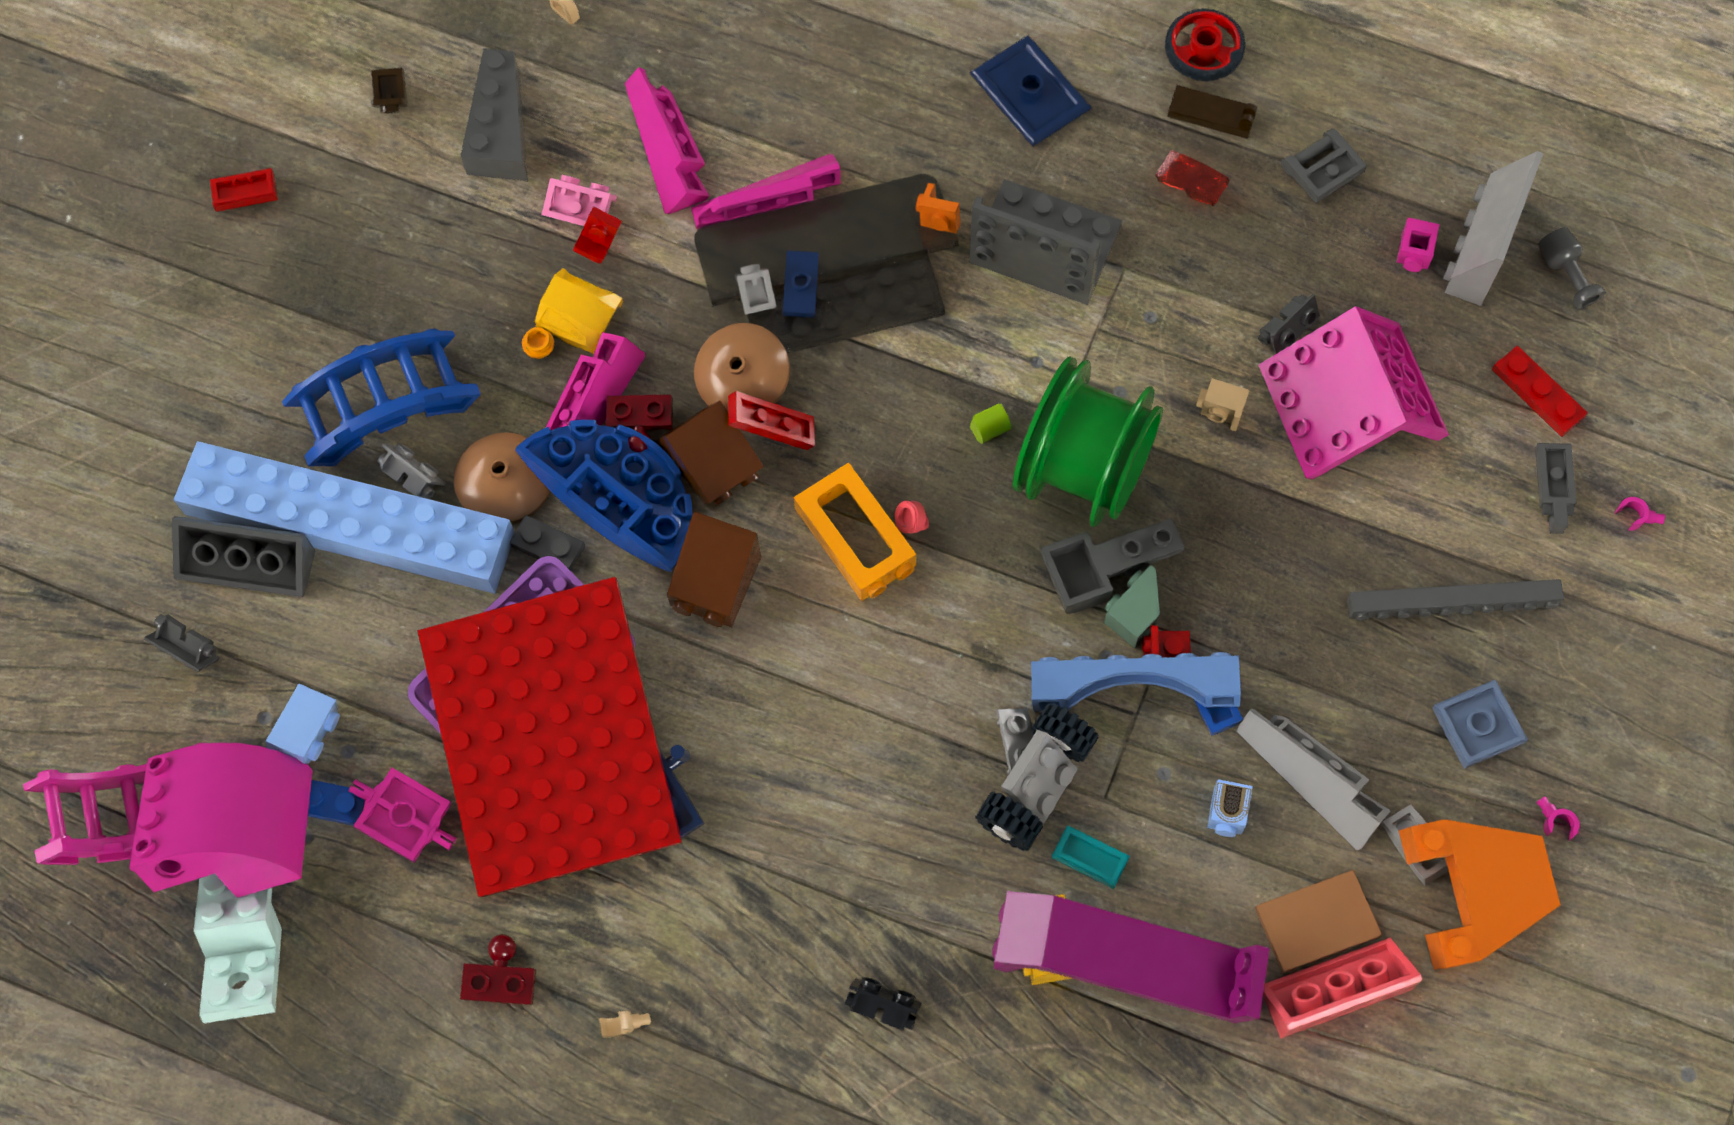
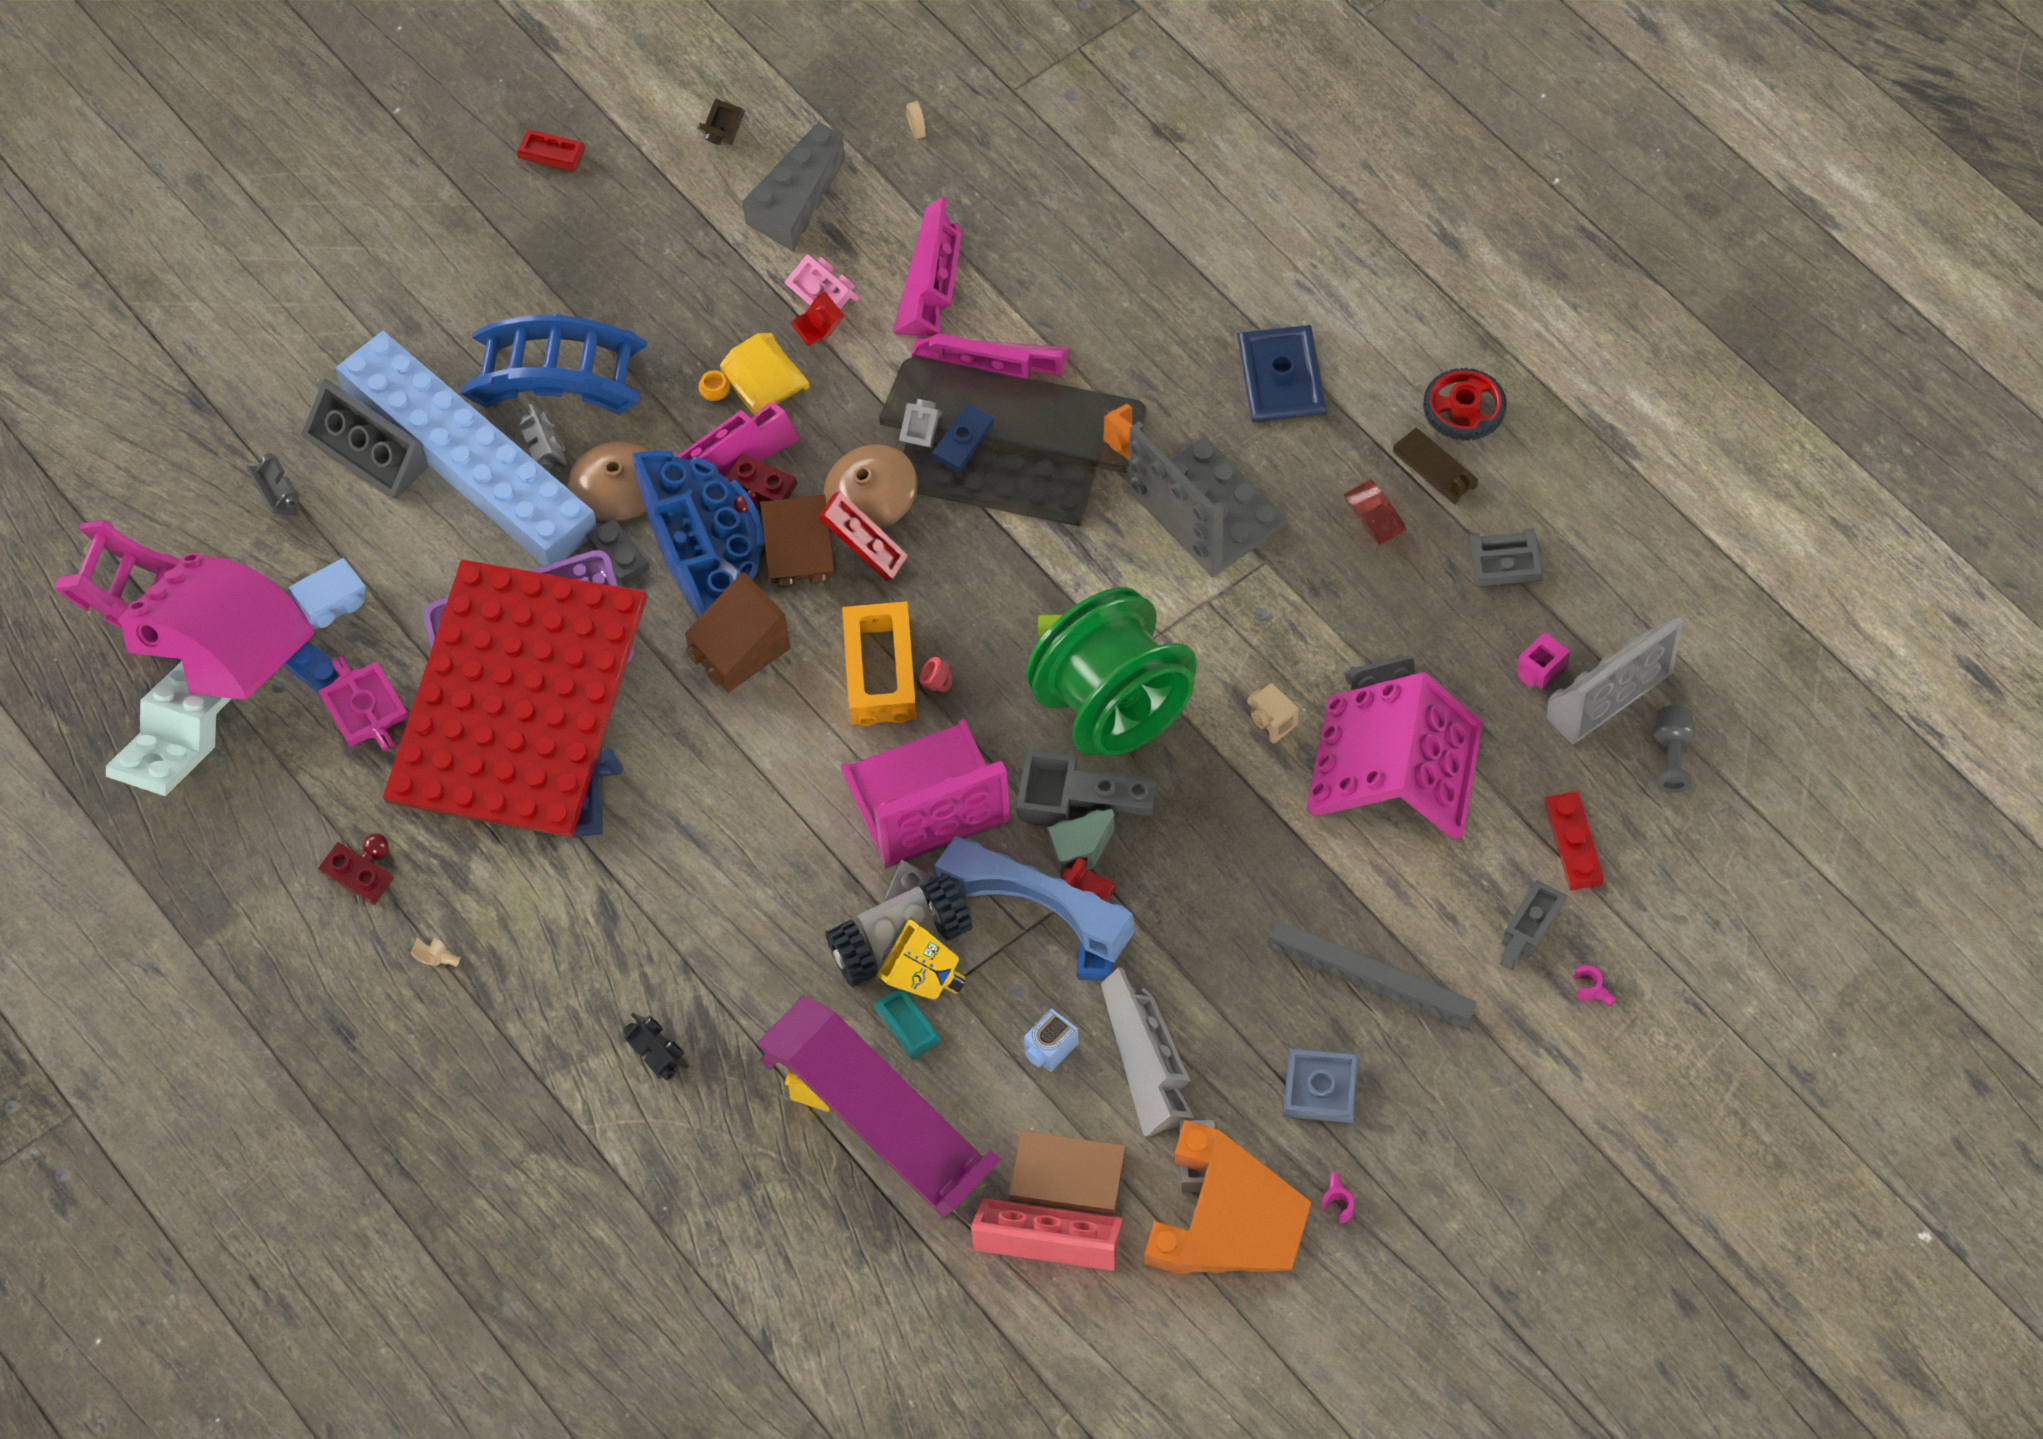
camera: 30 degrees right, 10 degrees down
none -> dark pink bracket [840,719,1010,869]
none -> yellow torso [876,919,966,1000]

